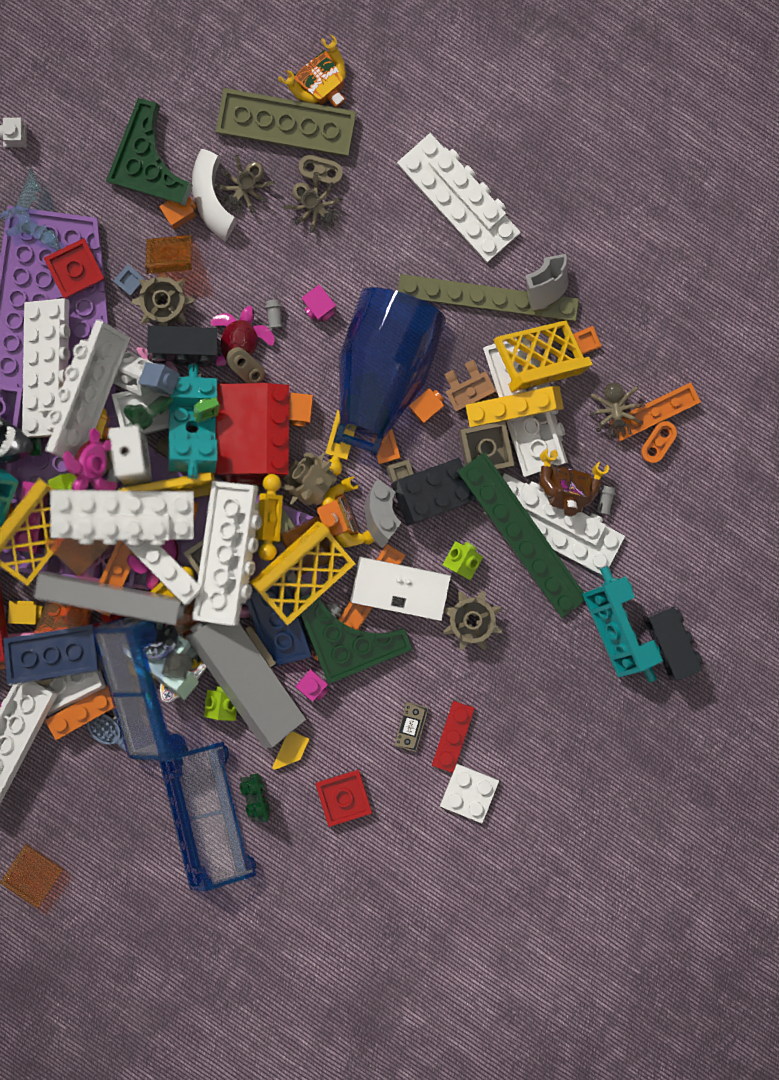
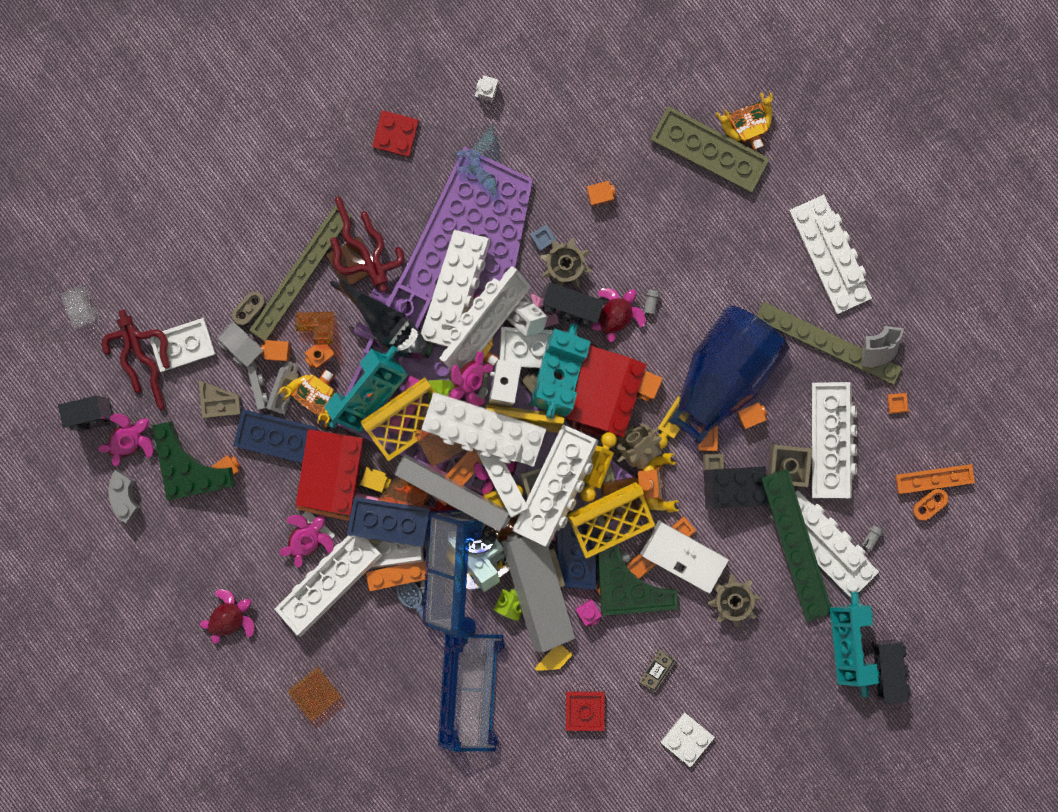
camera: 20 degrees right, 0 degrees up
red plate [44,238,105,299] -> none
dark green plate [106,98,193,206] -> none
dark green hinge [123,396,174,430] -> none
sand blue brick [138,362,180,395] -> none
clear orange plate [145,235,193,274] -> none
clear smoke plate [161,652,192,680] -> none
white brick [192,149,237,242] -> none
bright green plate [193,397,220,423] -> none
animal [215,155,275,215] -> none
dark tan plate [226,347,265,383] -> none
dark green hinge [239,773,271,822] -> none
animal [283,172,343,233] -> none
dark tan plate [299,155,343,186] -> none
dark pink brick [302,284,337,322] -> none
light grey brick [364,479,402,548] -> none
red plate [432,700,475,773] -> none
lime brick [442,541,483,580] -> none
medium nougat plate [444,360,497,411] -> none
yellow brick [466,386,564,427] -> none
yellow fence [493,320,593,393] -> none
reddish brown torso [539,448,609,517] -> none
animal [590,382,645,438] -> none

